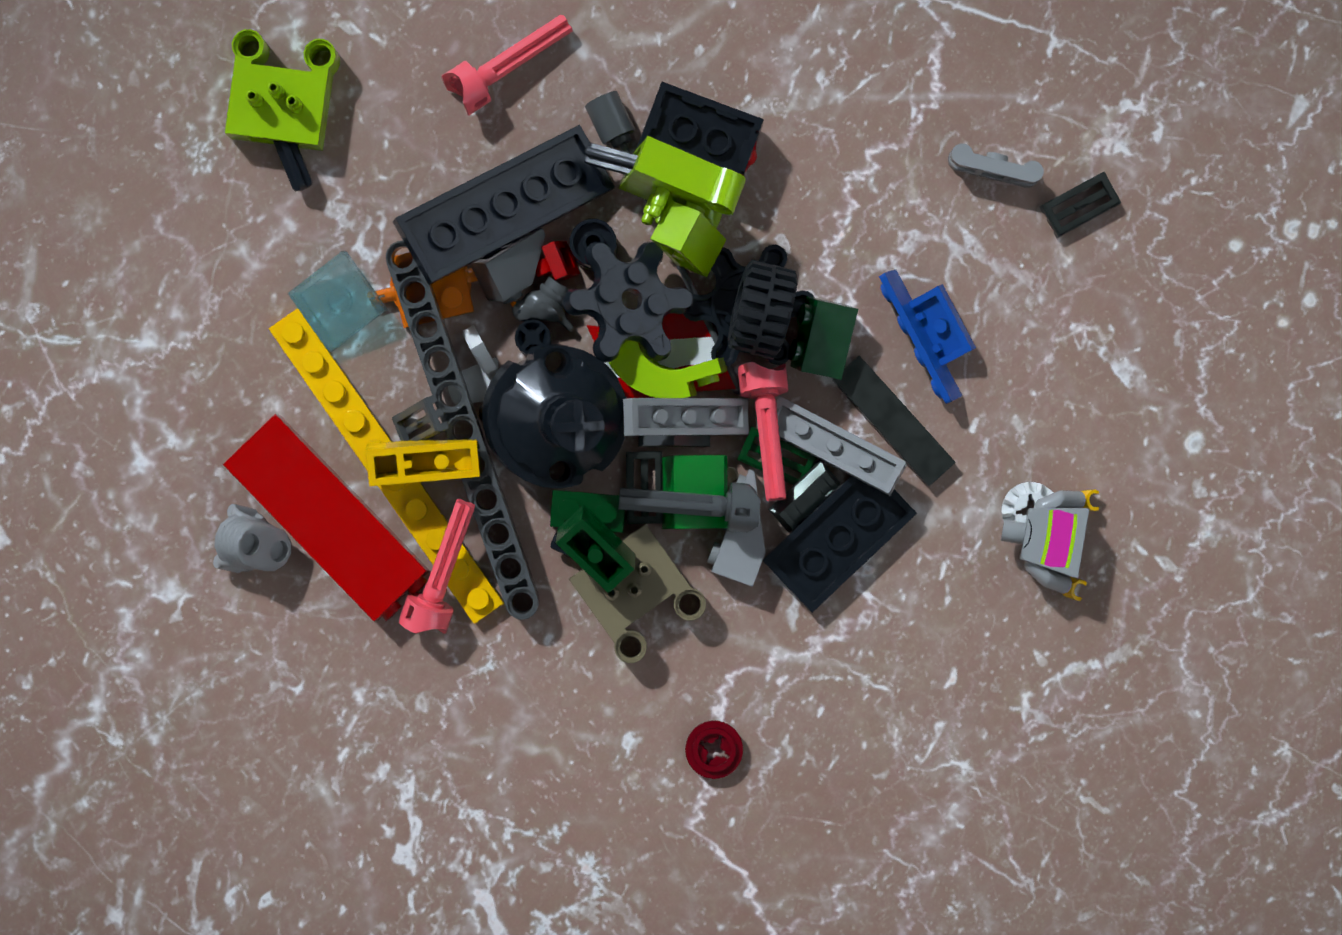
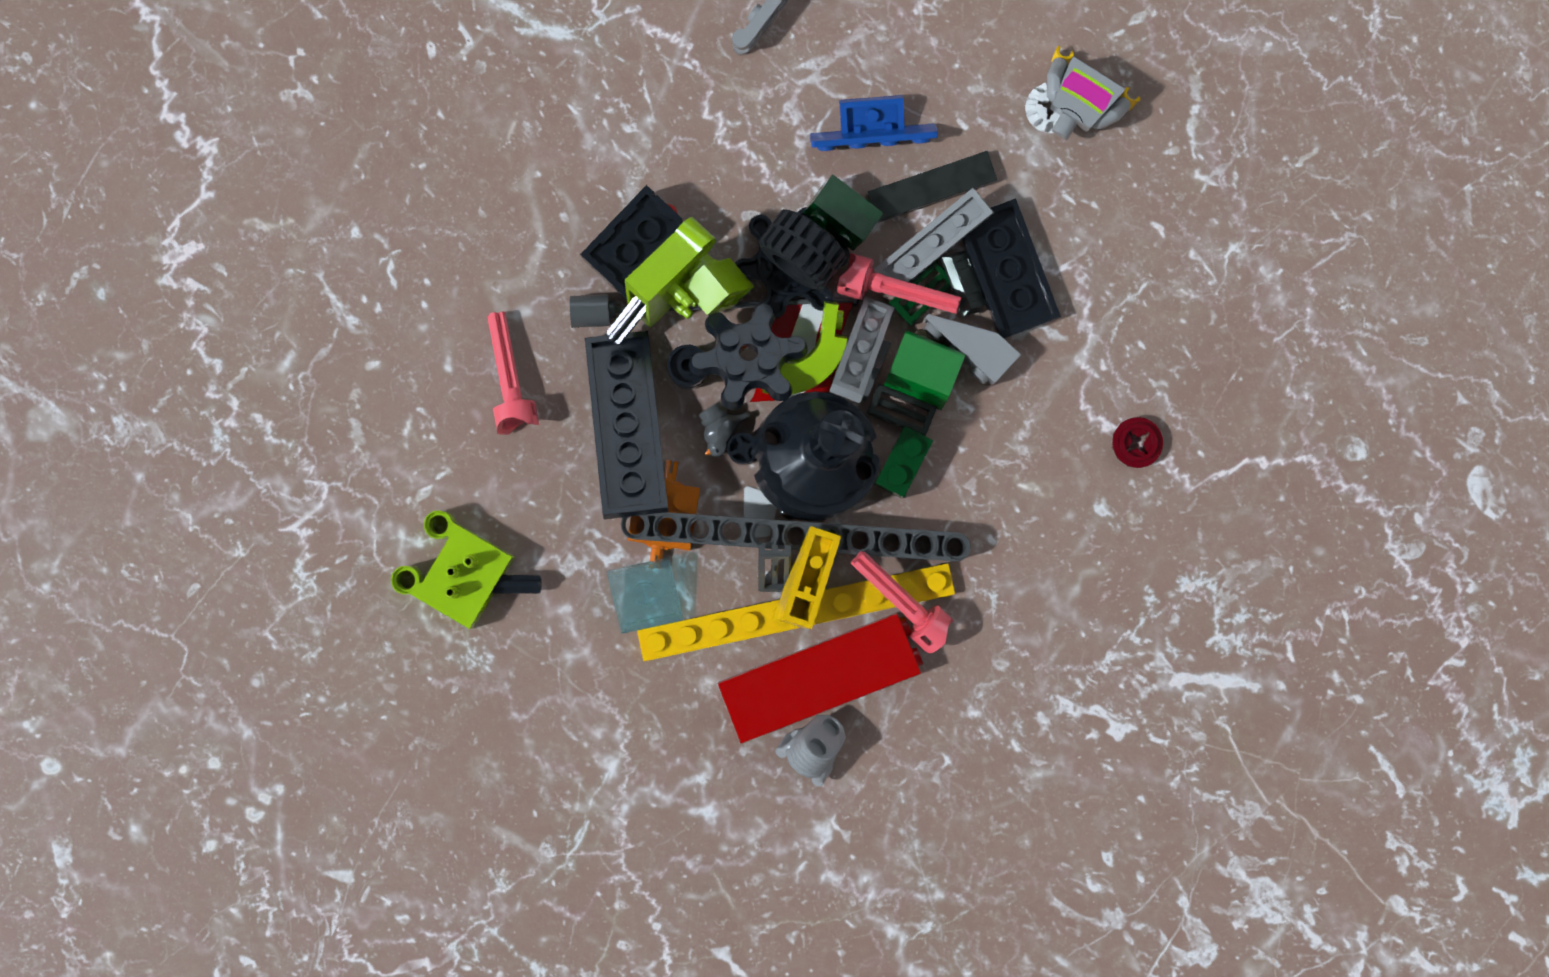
camera: 70 degrees left, 0 degrees up
white tile [463,325,498,374] -> none
dark grey slope [470,228,545,304] -> none
red tile [536,241,580,280] -> none
dark tan piece [550,524,706,663] -> none
dark green brick [556,505,636,593] -> none
dark grey piece [618,483,761,533] -> none

